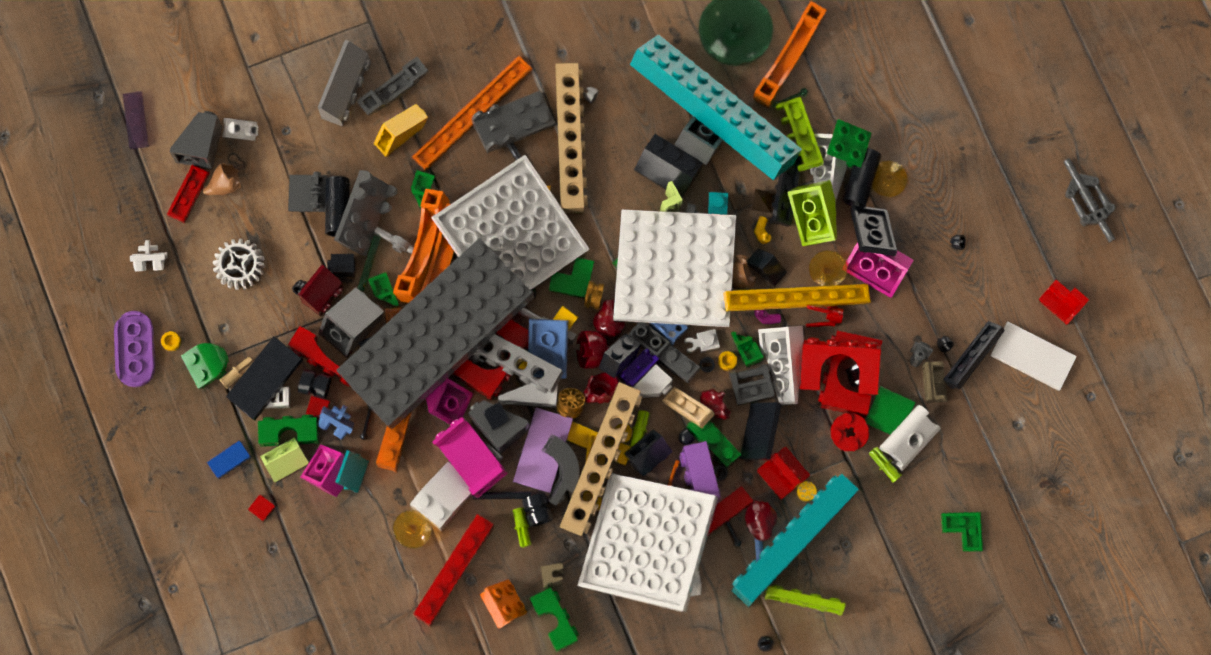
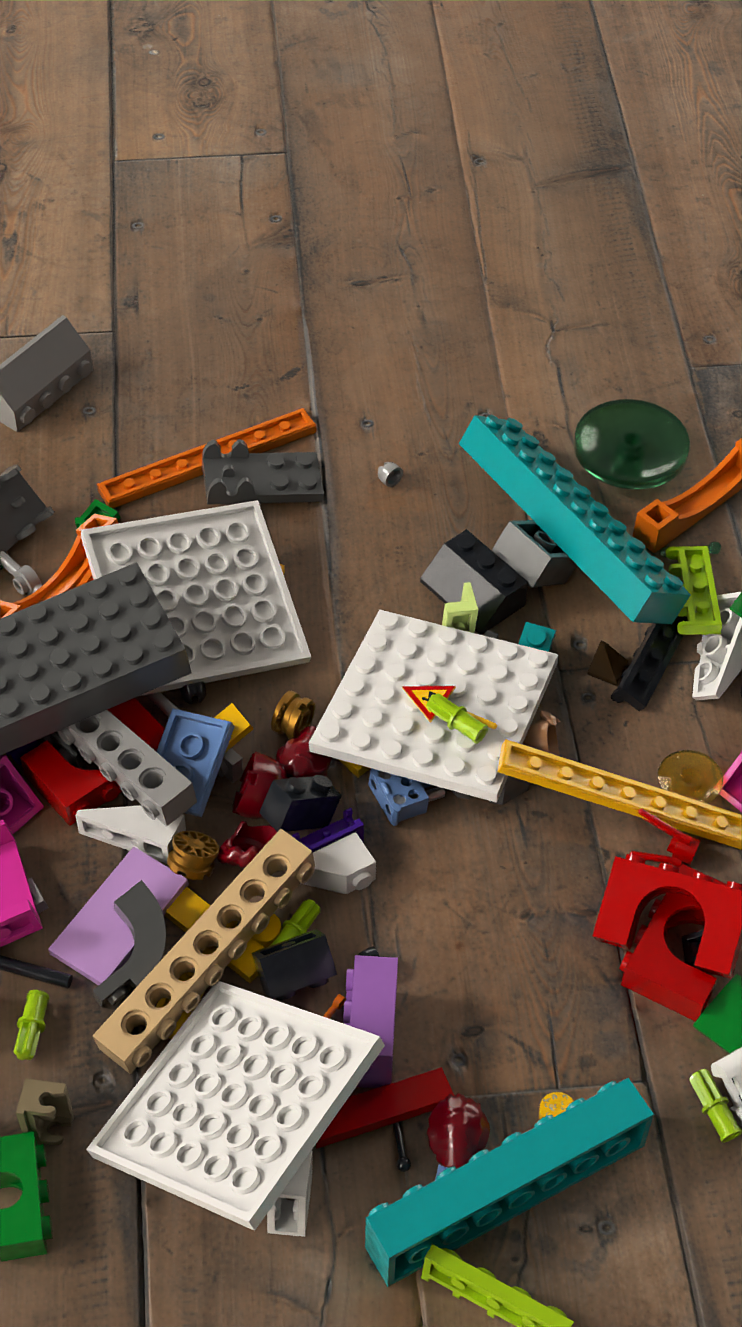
camera: 20 degrees right, 25 degrees down
dark grey slope [357,57,428,116] -> none
yellow slope [374,104,428,157] -> none
dark grey slope [469,400,529,454] -> none
black slope [483,402,510,430] -> none
black wheel [522,493,554,527] -> none
green tile [549,258,594,299] -> none
tan brick [556,63,587,213] -> none
dark grey slope [629,322,701,384] -> none
tan tile [662,387,714,428] -> none
white plate [684,329,720,353] -> none
green arch [686,420,741,469] -> none
black hinge [699,357,715,373] -> none
dark red hair [700,388,731,420] -> none
black hinge [713,465,728,481] -> none
yellow tile [718,351,737,371] -> none
dark grey plate [729,364,775,406] -> none
green slope [731,332,764,368] -> none
black tile [740,402,782,461] -> none
black slope [747,248,787,287] -> none
yellow arm [754,216,771,244] -> none
magenta arm [754,309,781,324] -> none
red bracket [757,447,810,500] -> none
white wedge [758,325,804,405] -> none
lime slope [788,180,837,246] -> none
red plate [831,413,869,451] -> none
none -> piece [402,686,497,729]
none -> lime axle [426,693,488,744]

